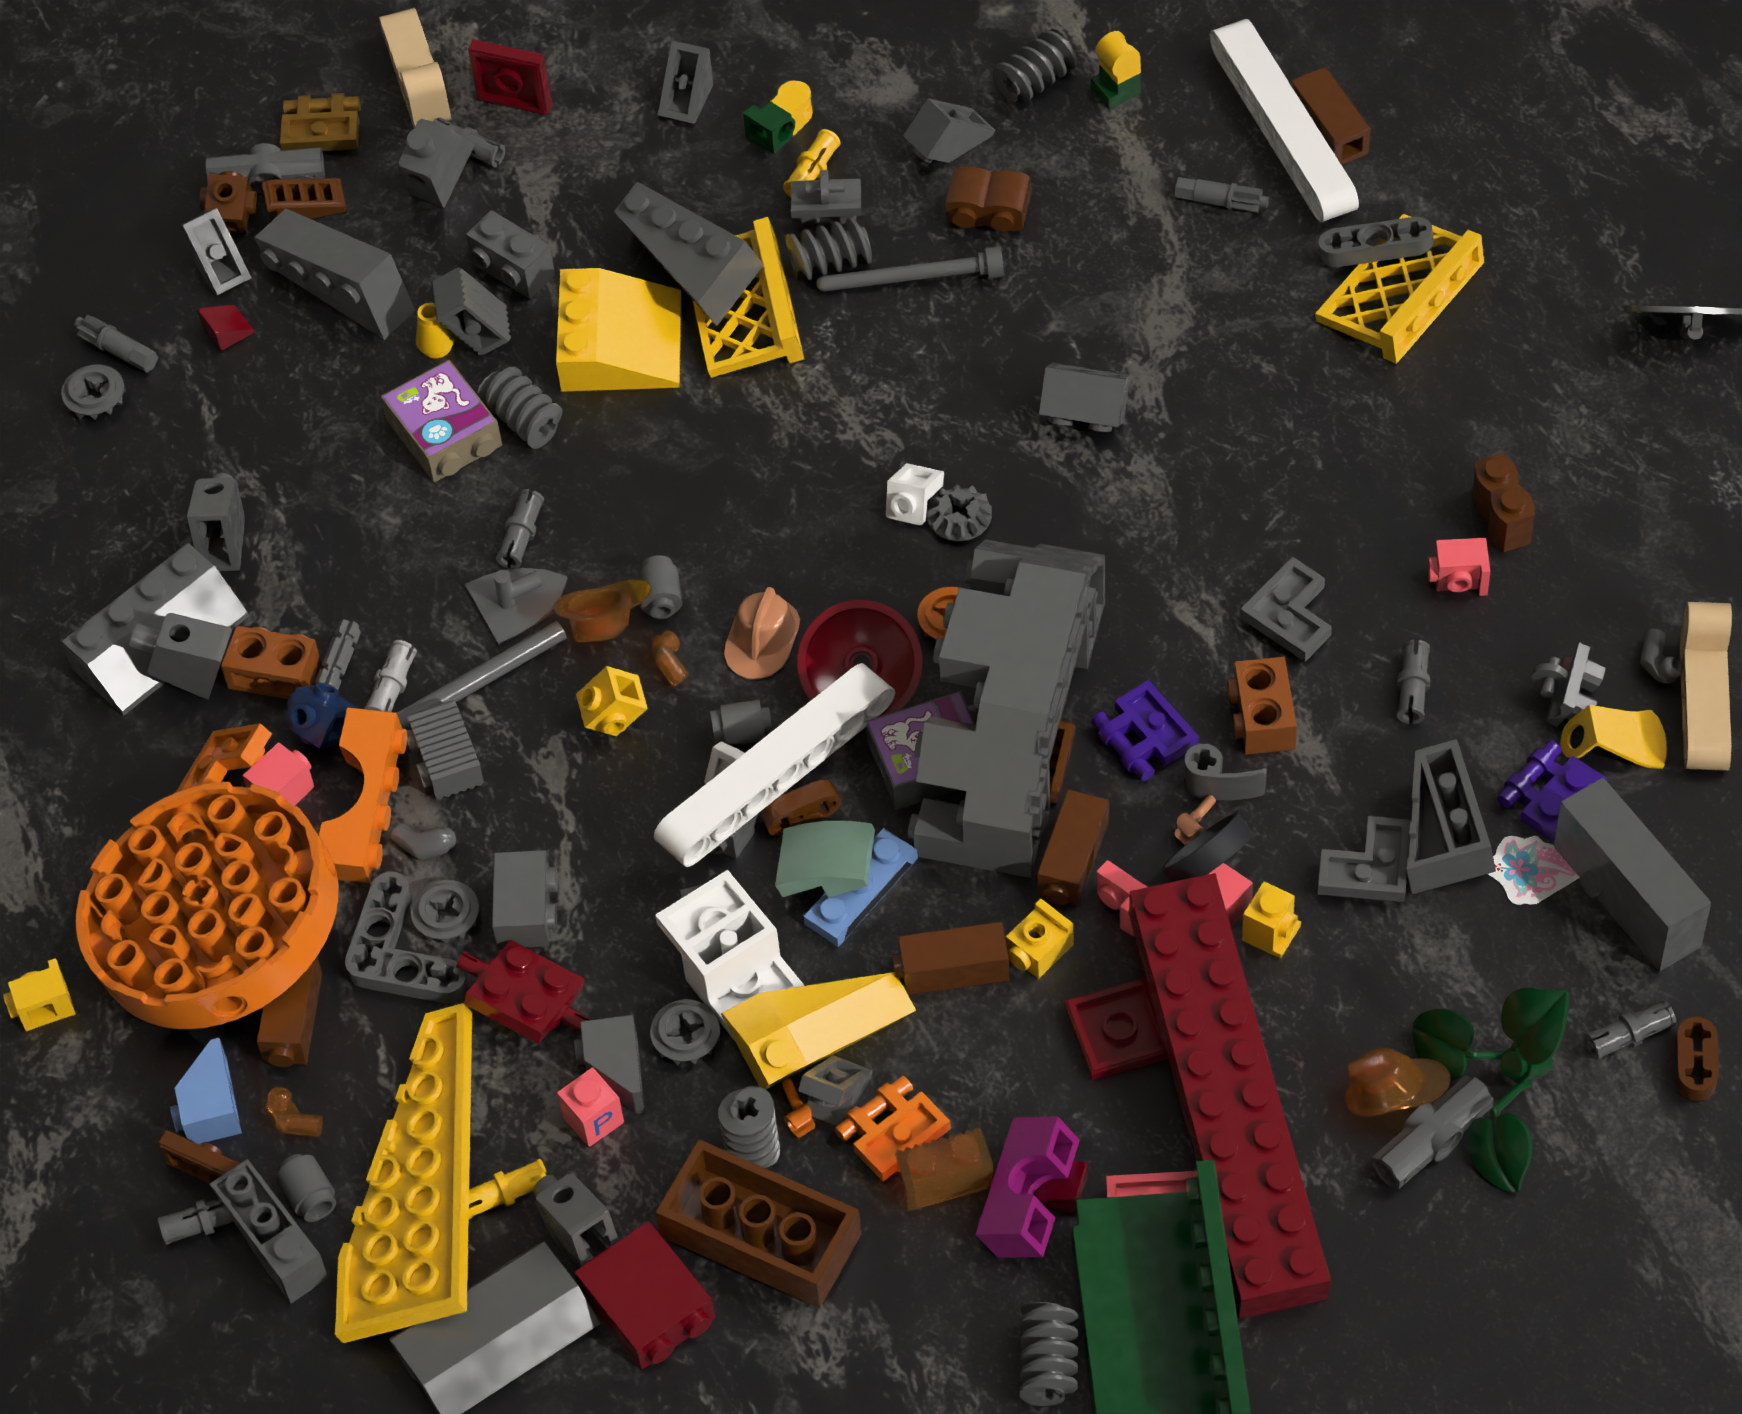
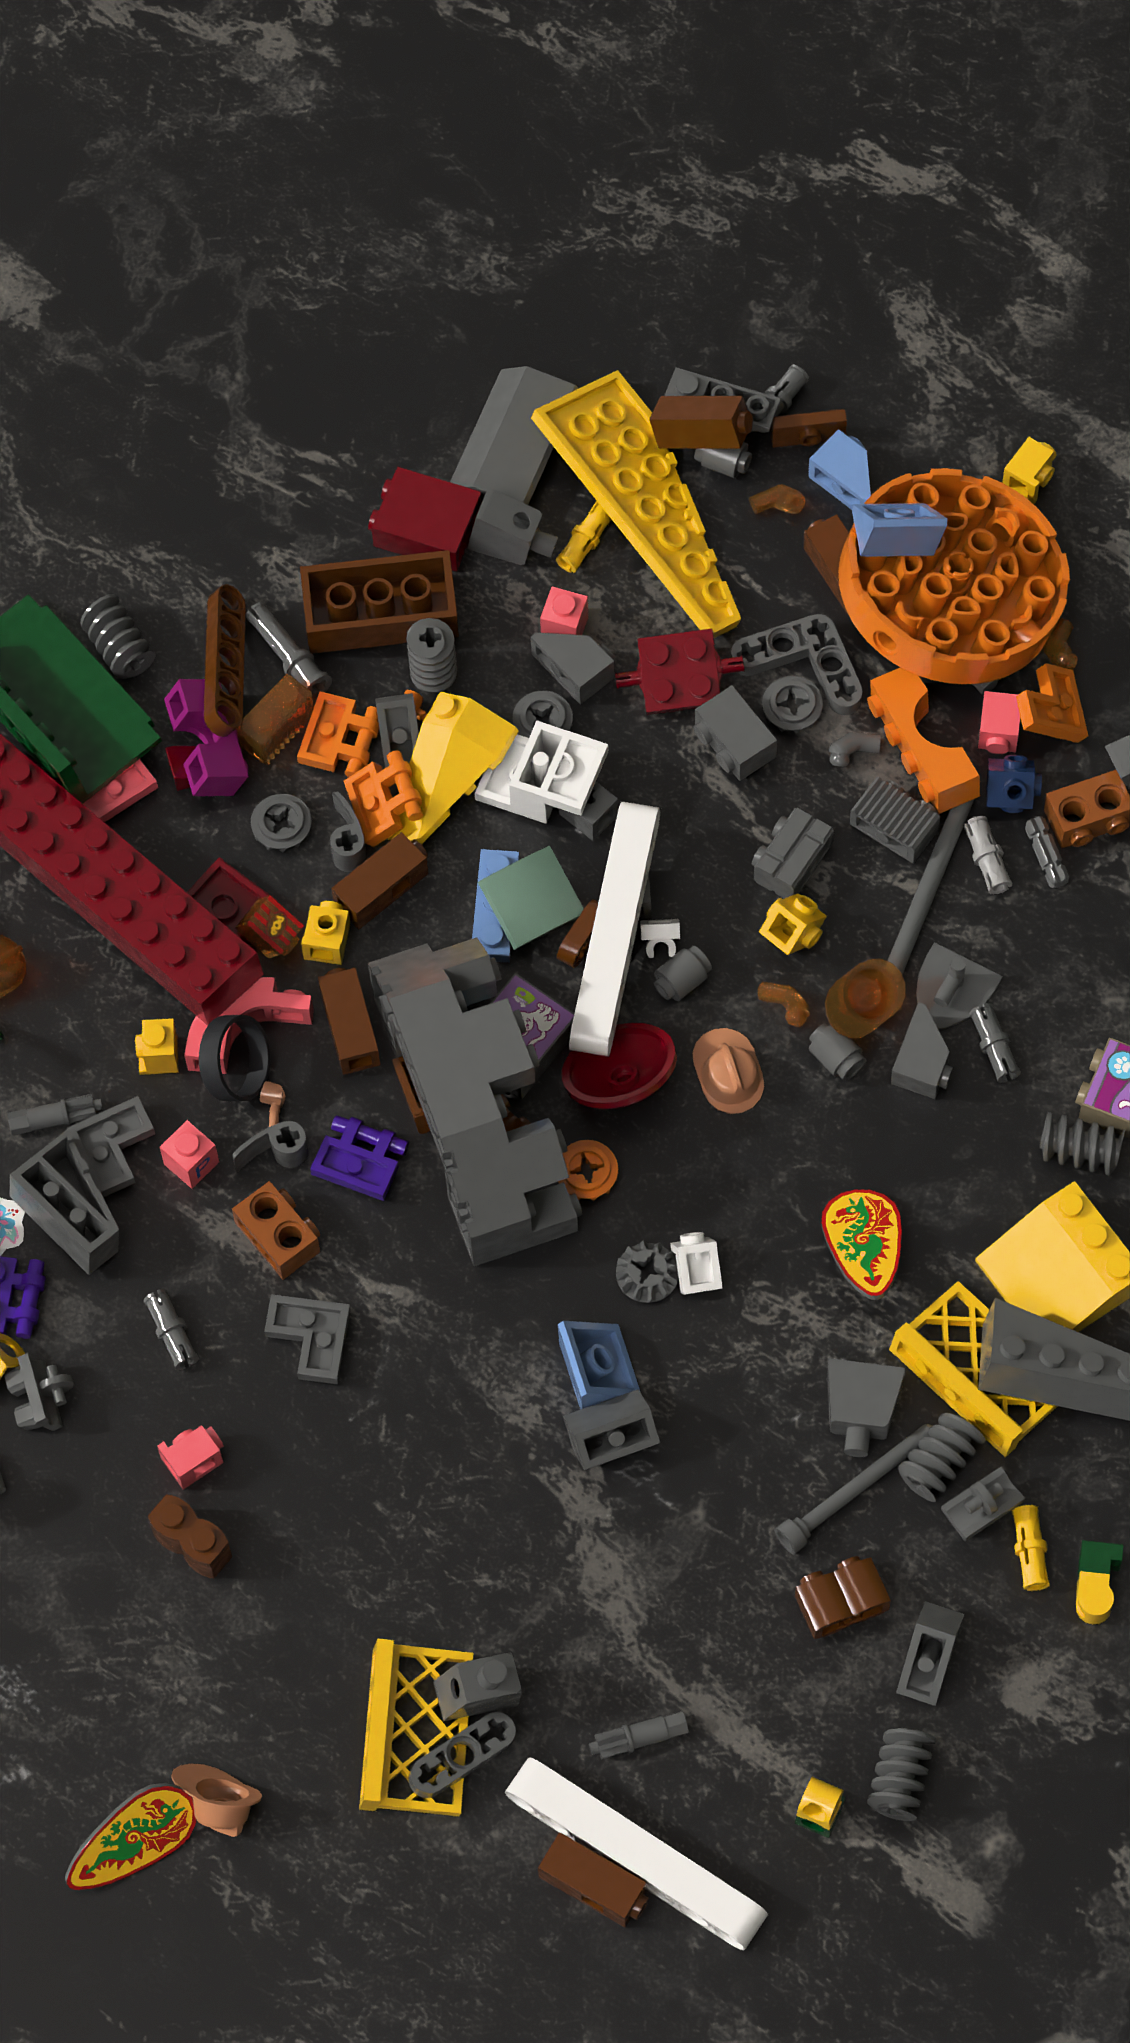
camera: 145 degrees right, 10 degrees up
none -> dark grey piece [7,1094,103,1136]
none -> coral brick [160,1120,219,1189]
none -> nougat piece [171,1764,262,1837]
none -> reddish brown beam [204,584,246,737]
none -> clear orange brick [235,895,304,958]
none -> dark grey pin [245,602,332,700]
none -> dark grey gear [251,794,312,852]
none -> dark grey panel [330,791,366,872]
none -> orange plate [344,750,423,847]
none -> dark grey torso [433,1653,522,1722]
none -> medium blue slope [558,1321,640,1410]
none -> reddish brown brick [649,396,753,449]
none -> dark grey brick [752,808,834,899]
none -> shield [821,1189,902,1300]
none -> dark grey torso [827,1358,905,1457]
none -> medium blue slope [852,503,947,557]
none -> dark grey slope [891,1002,954,1099]

